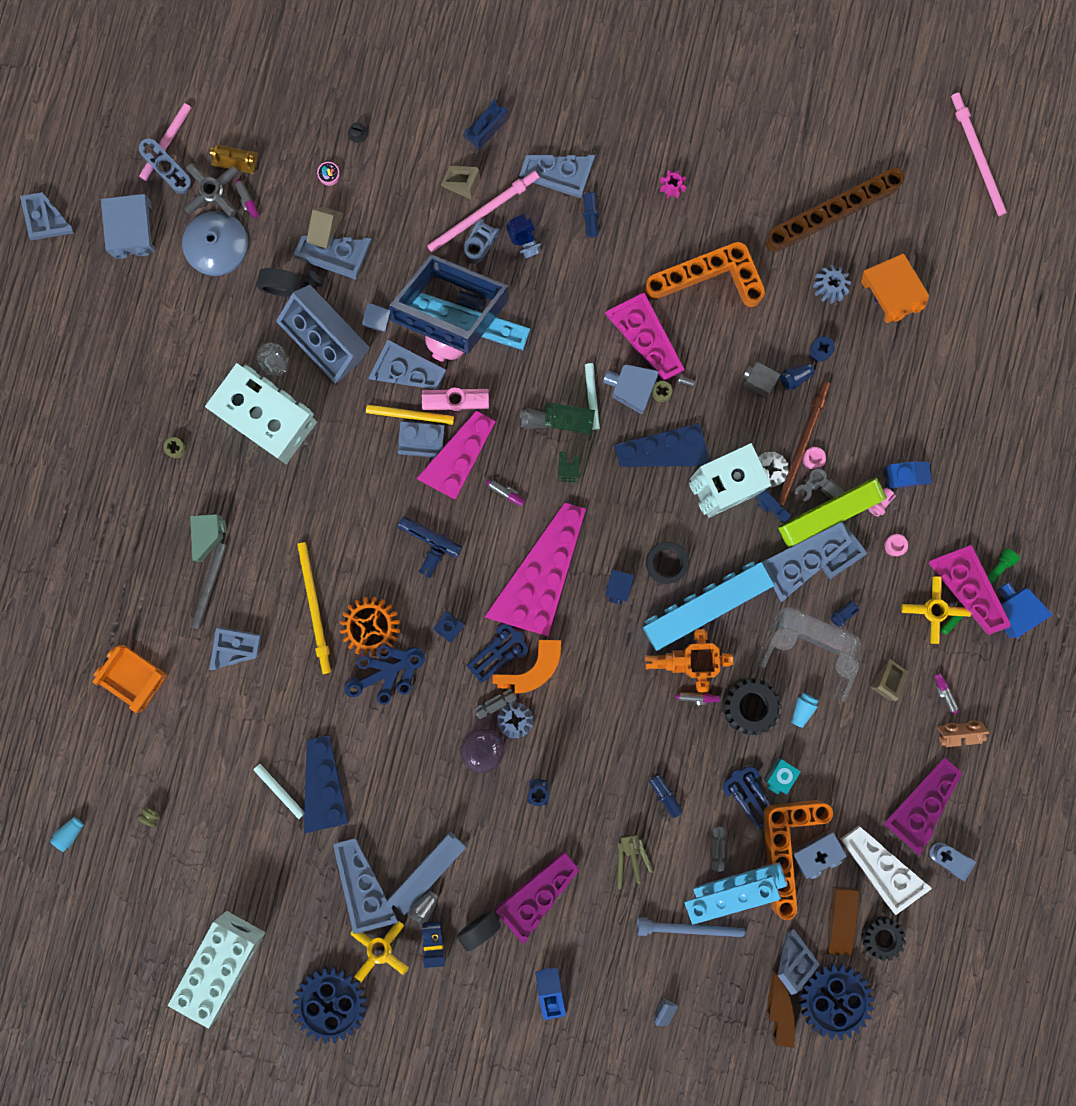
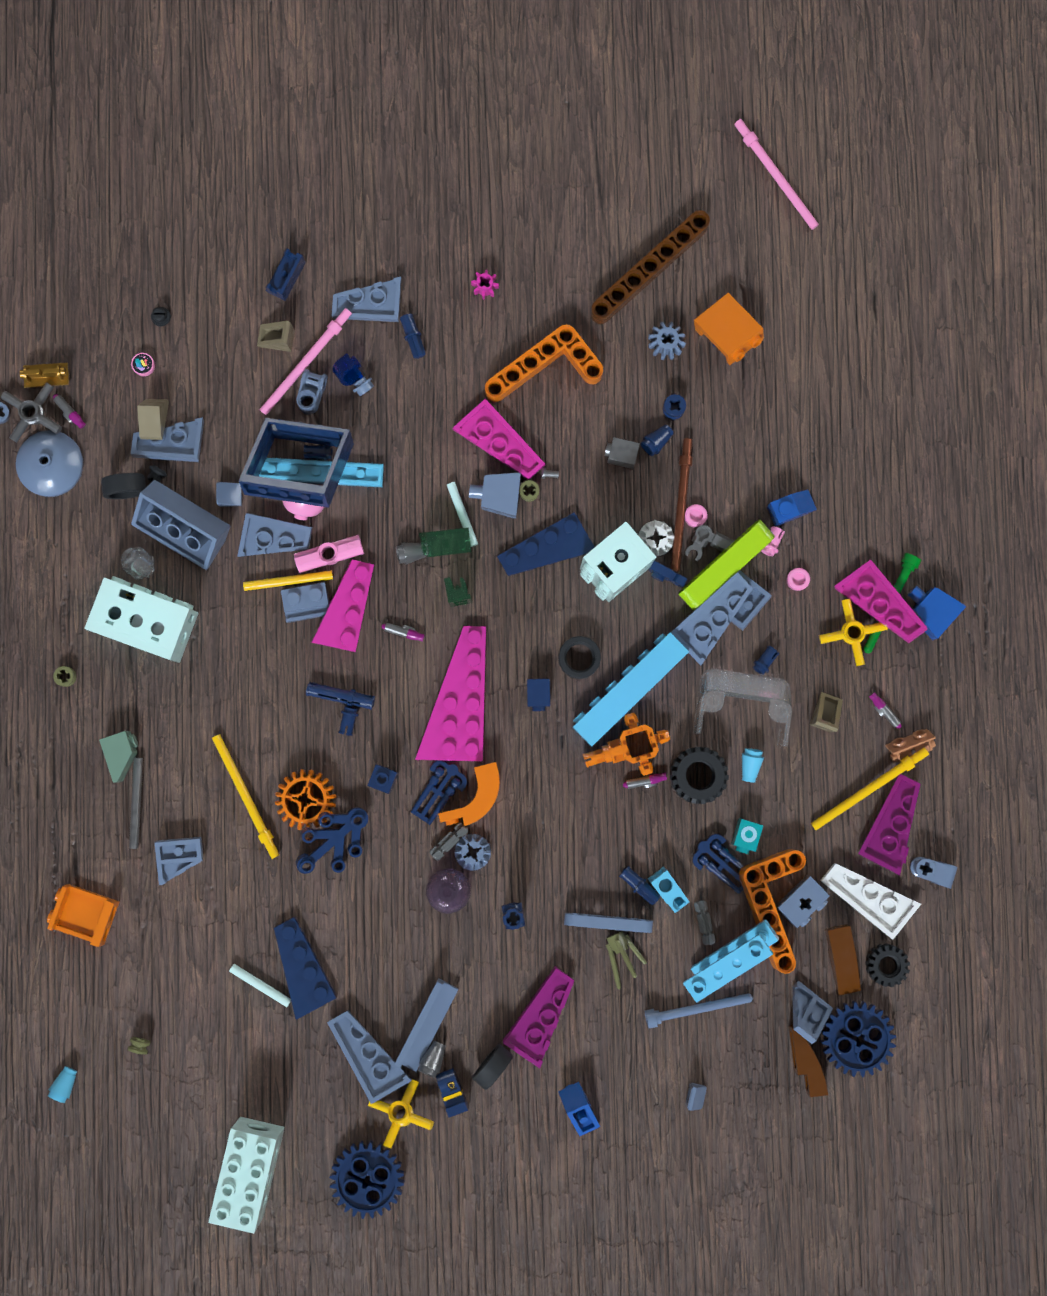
camera: 15 degrees left, 0 degrees up
none -> sand blue beam [564,913,653,933]
none -> medium azure leg [648,866,689,913]
none -> yellow bar [811,747,929,830]

